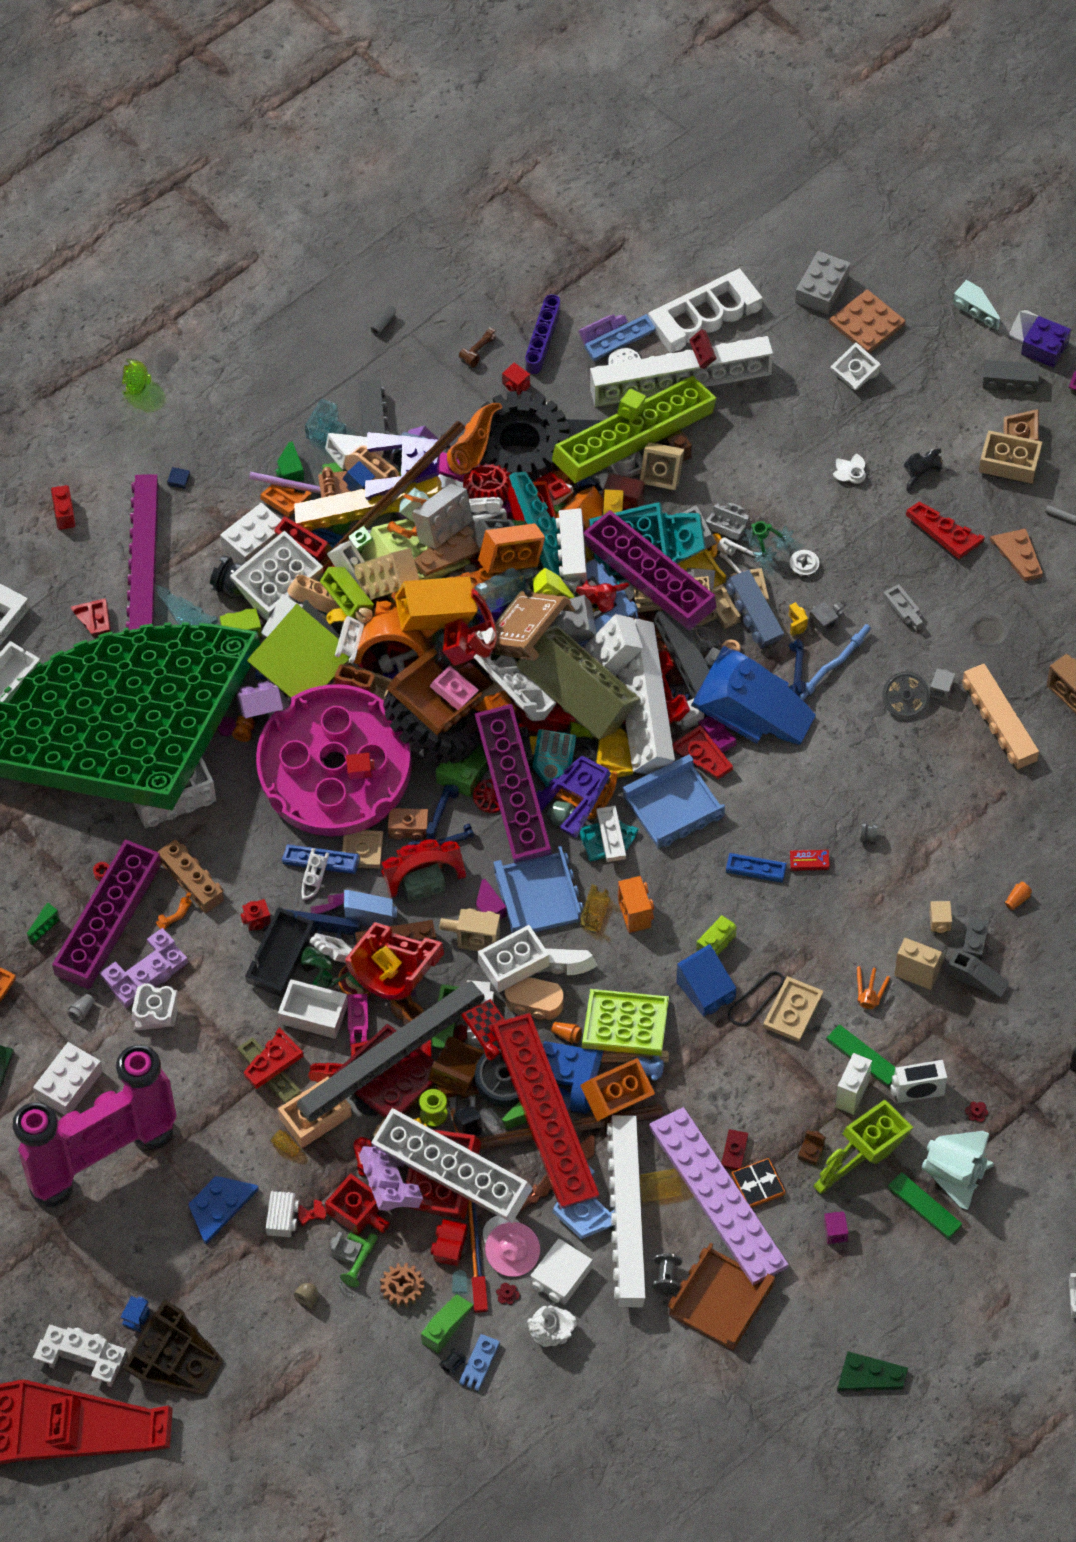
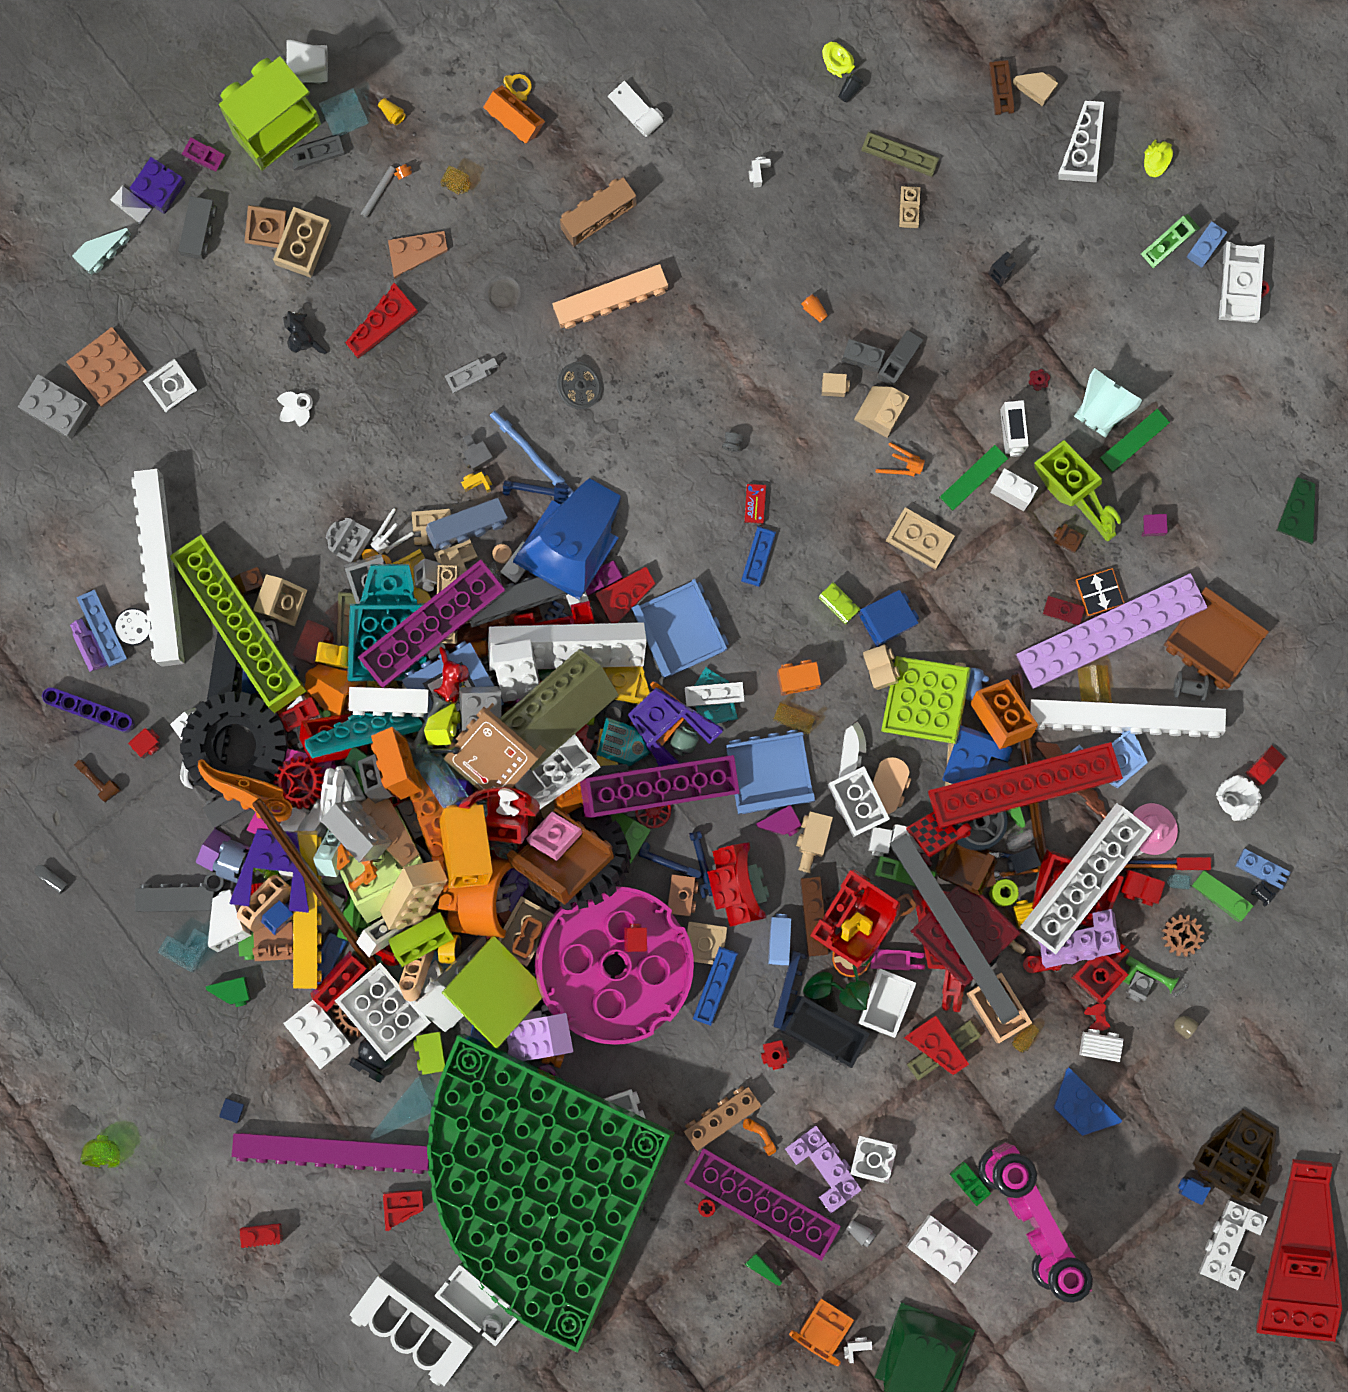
camera: 90 degrees left, 25 degrees up
lavender bar [249,472,321,494] -> none
orange wing [260,484,311,517] -> none
white piece [302,848,329,900] -> none
magenta slope [310,893,344,914] -> none
white piece [310,933,352,963] -> none
white hinge [335,616,364,664] -> none
bracket [348,526,373,553] -> none
tan hinge [356,608,373,624] -> none
dark red plant [496,1283,520,1305] -> none
white brick [531,1239,593,1305] -> none
orange cone [551,1022,582,1044] -> none
lime brick [617,388,646,422] -> none
white fence [648,268,762,353] -> none
dark red plate [689,329,717,369] -> none
black piece [728,971,784,1026] -> none
clear light blue plant [742,521,794,565] -> none
white gear [790,550,819,577] -> none
light grey brick [930,668,955,702] -> none
none -> tan brick [863,645,900,690]
none -> red slope [1245,745,1286,786]

